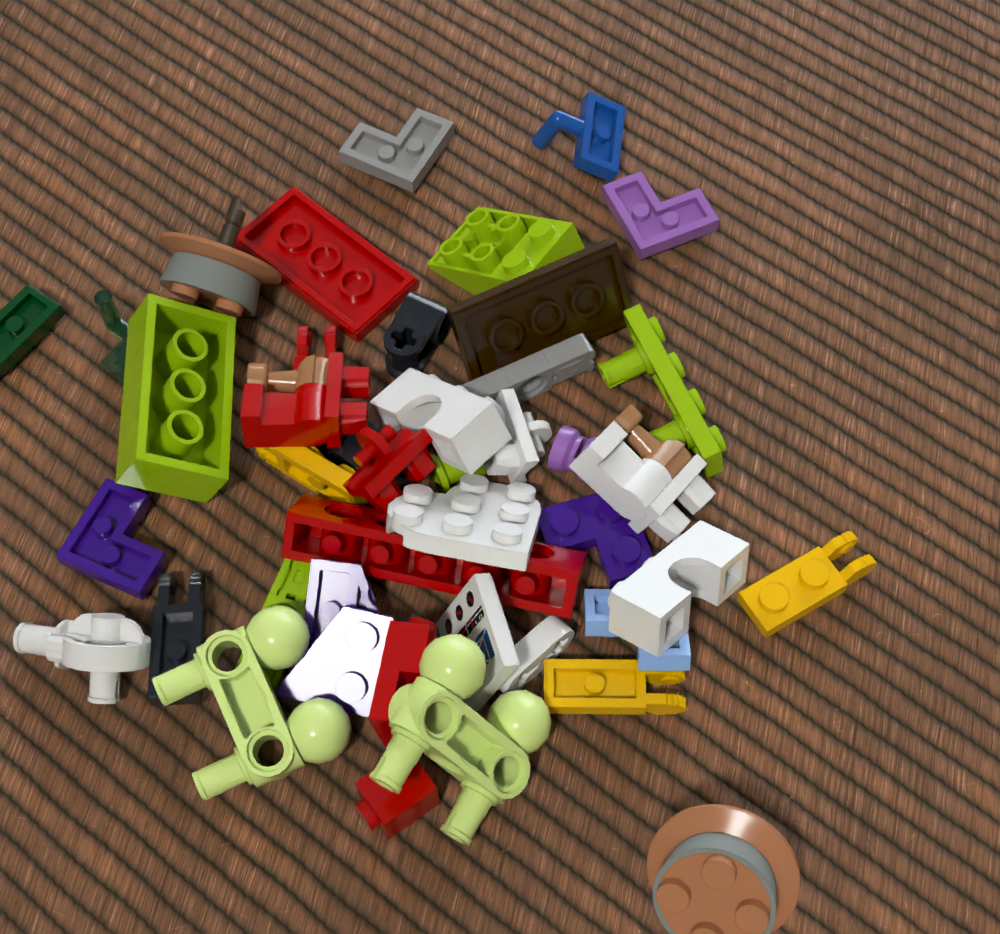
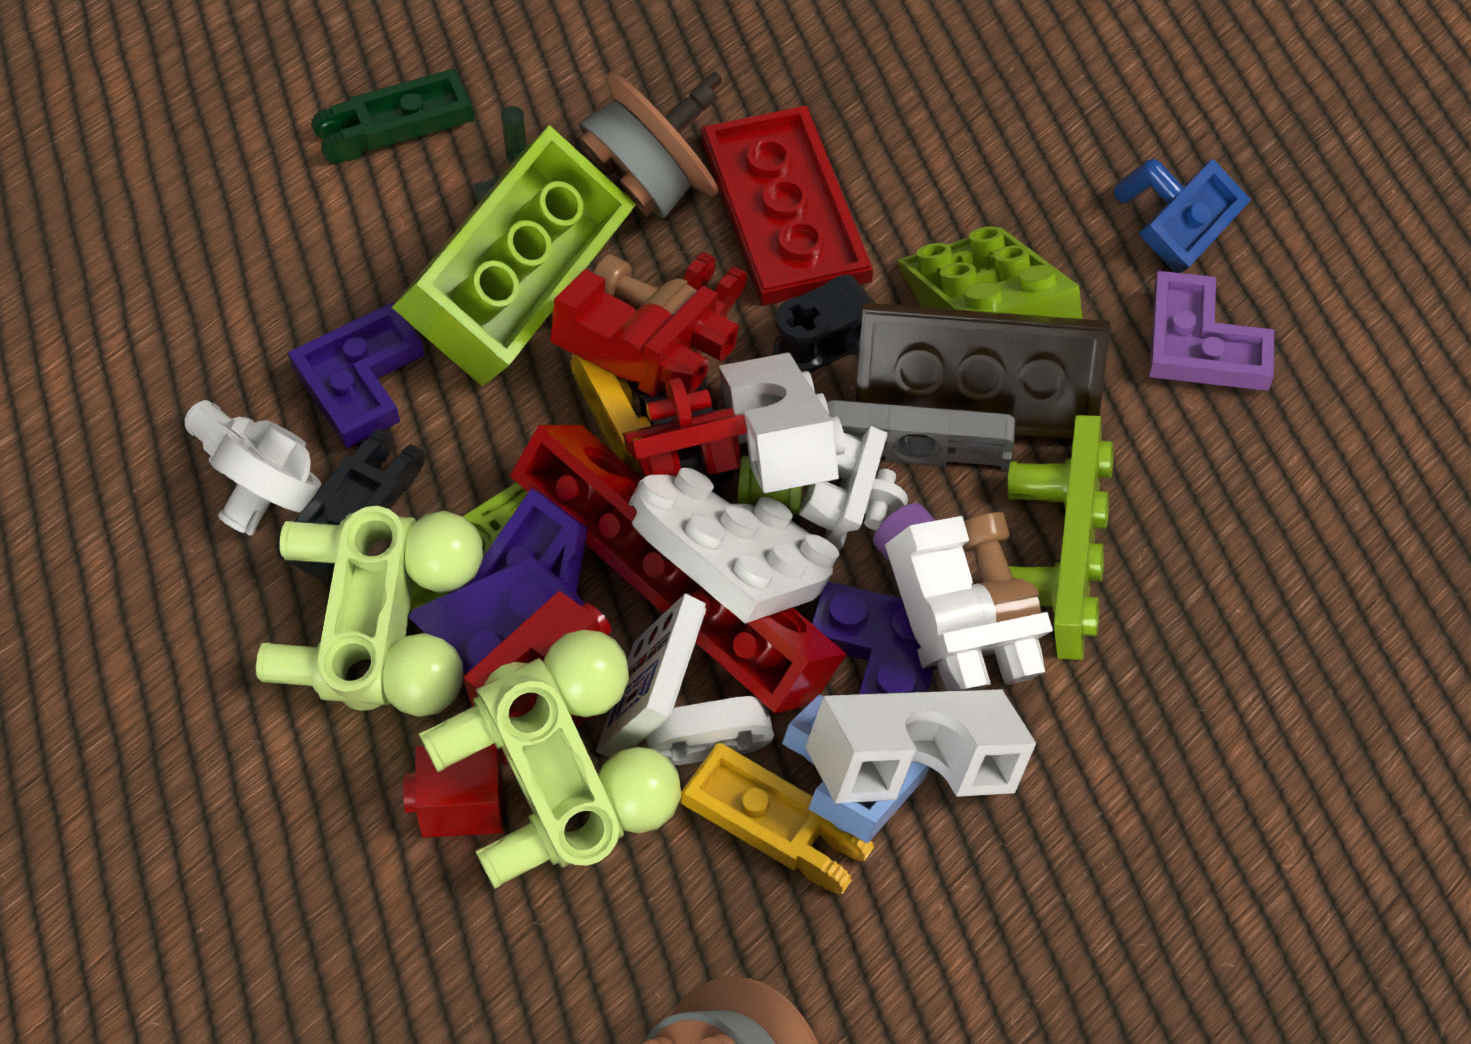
camera: 30 degrees right, 5 degrees down
light grey plate [338,108,455,193] -> none
yellow hinge [737,530,877,638] -> none

